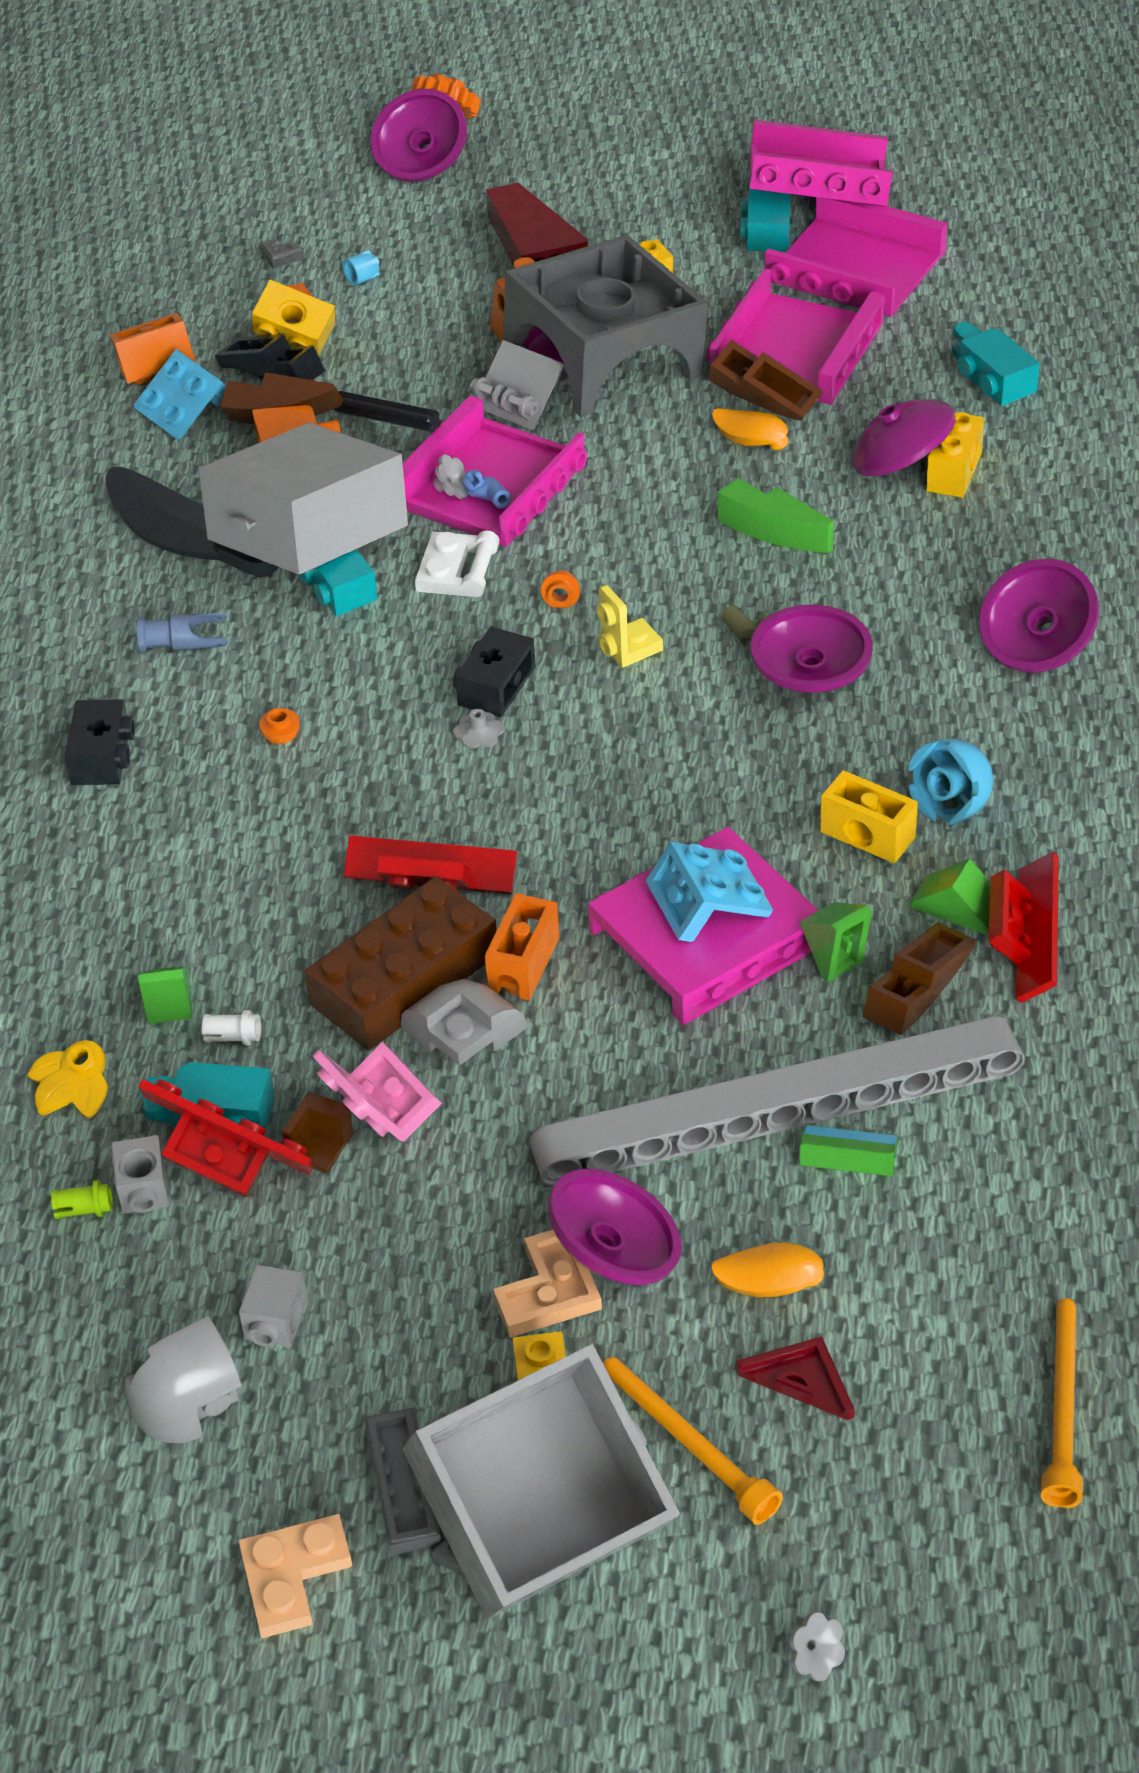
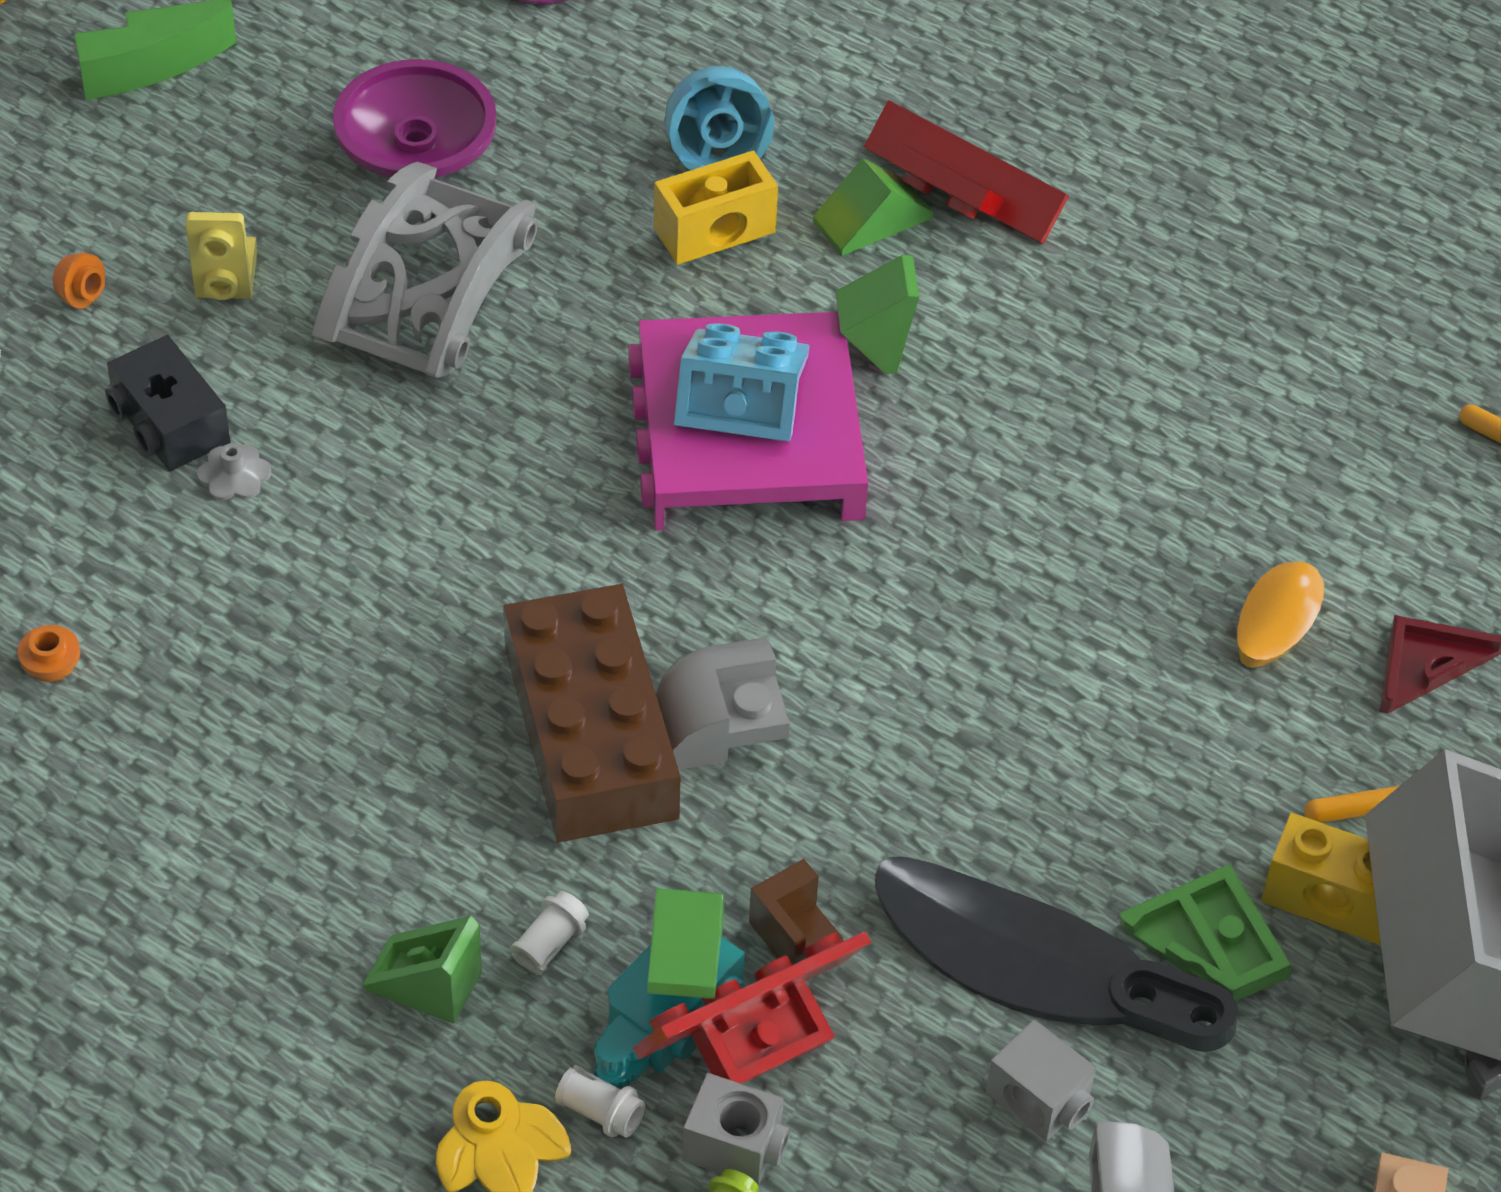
camera: 65 degrees left, 5 degrees up
bright pink bracket [313,1042,442,1142] -> none
red bracket [344,835,518,894] -> none
dark grey plate [364,1407,441,1555] -> none
orange brick [485,893,560,1001] -> none
light nougat plate [493,1230,602,1338] -> none
light grey beam [529,1017,1025,1187] -> none
magenta dish [547,1169,682,1285] -> none
olive arm [722,606,771,640] -> none
bright green slope [799,1125,899,1176] -> none
reddish brown slope [862,922,976,1035] -> none
none -> light grey fence [312,162,538,378]
none -> white pin [555,1065,645,1138]
none -> bright green slope [647,888,724,999]
none -> black plant [875,856,1237,1052]
none -> bright green wing [1119,864,1291,1001]

